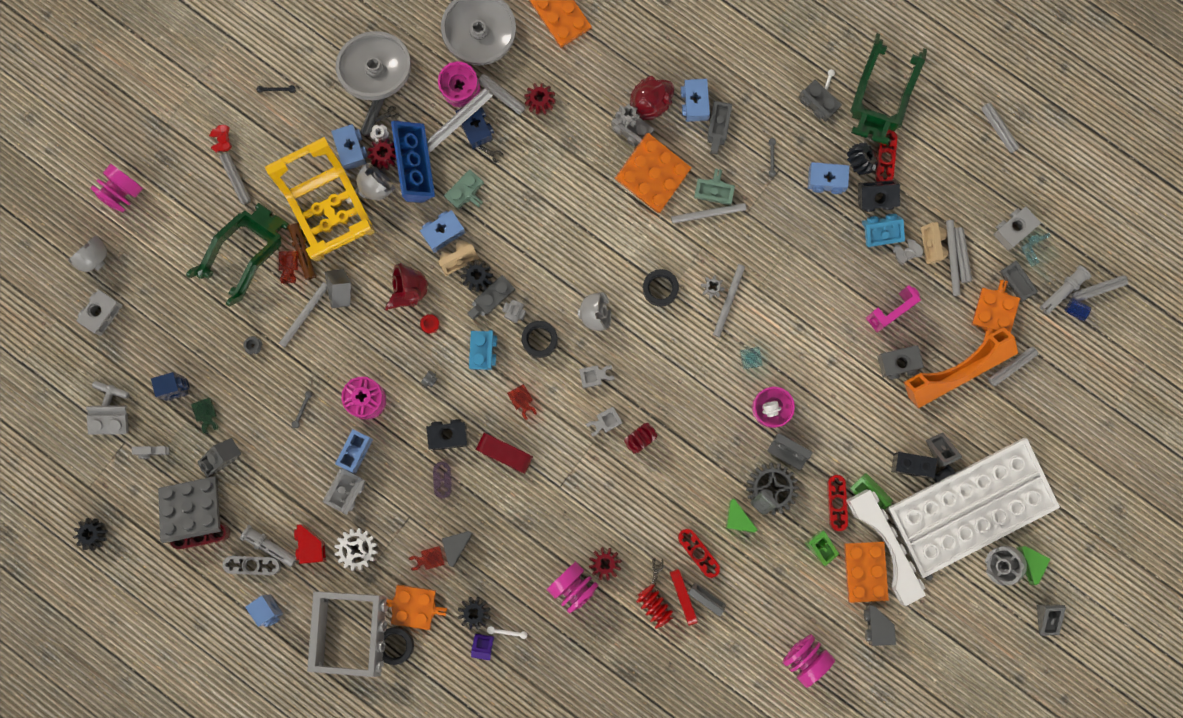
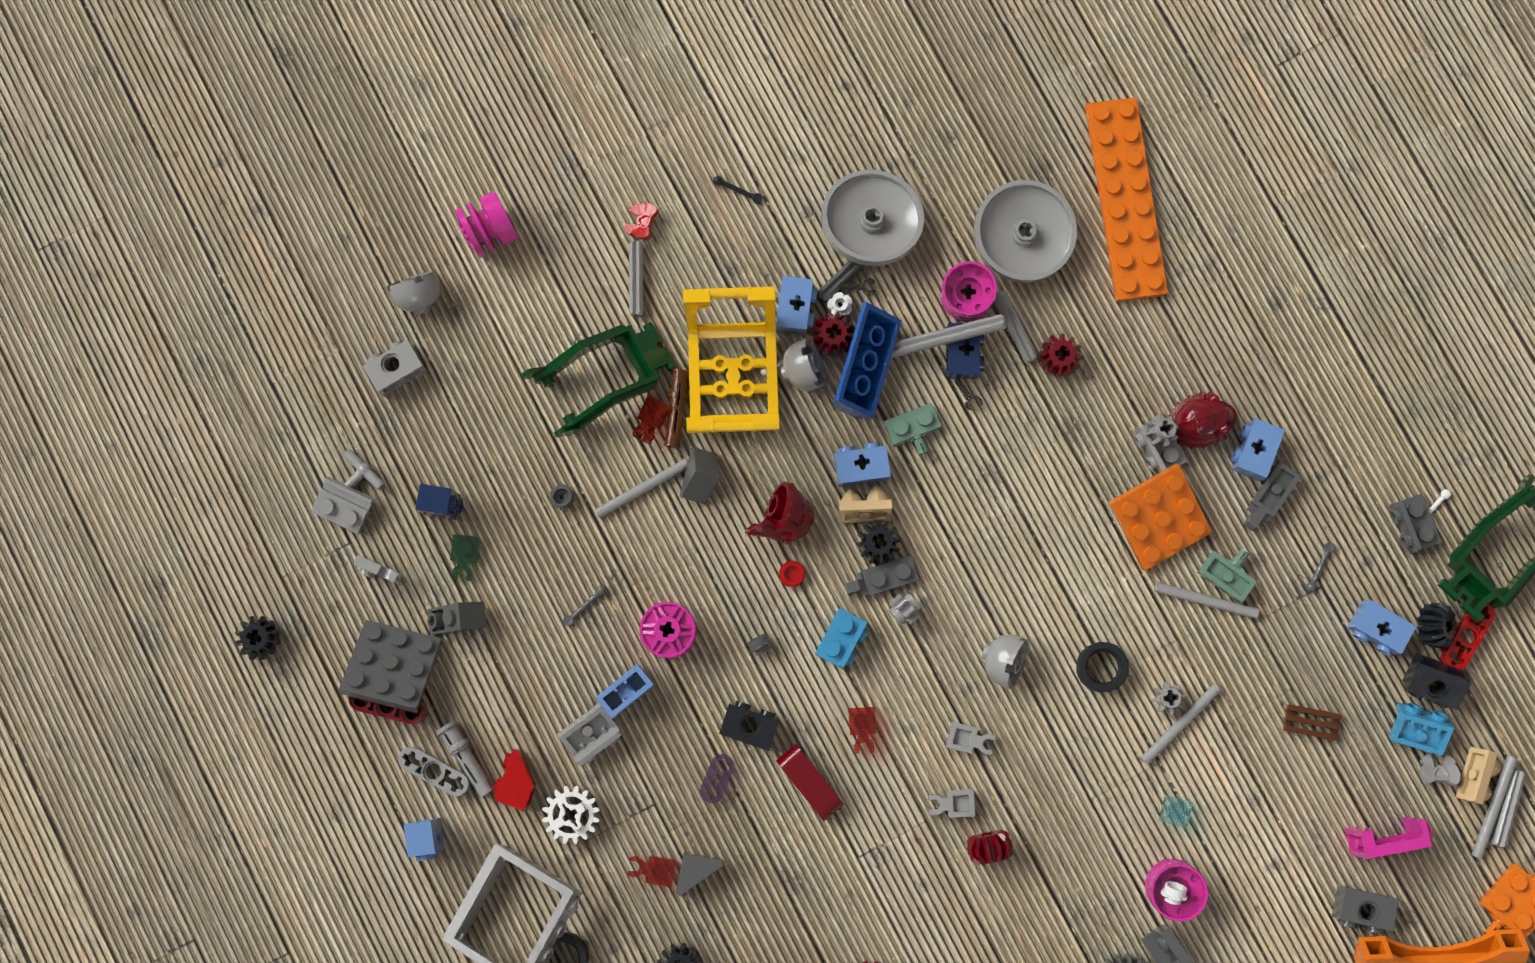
camera: 25 degrees right, 0 degrees up
orange plate [386,584,447,630] -> none
black tyre [521,321,558,358] -> none
none -> reddish brown tile [1283,704,1342,741]

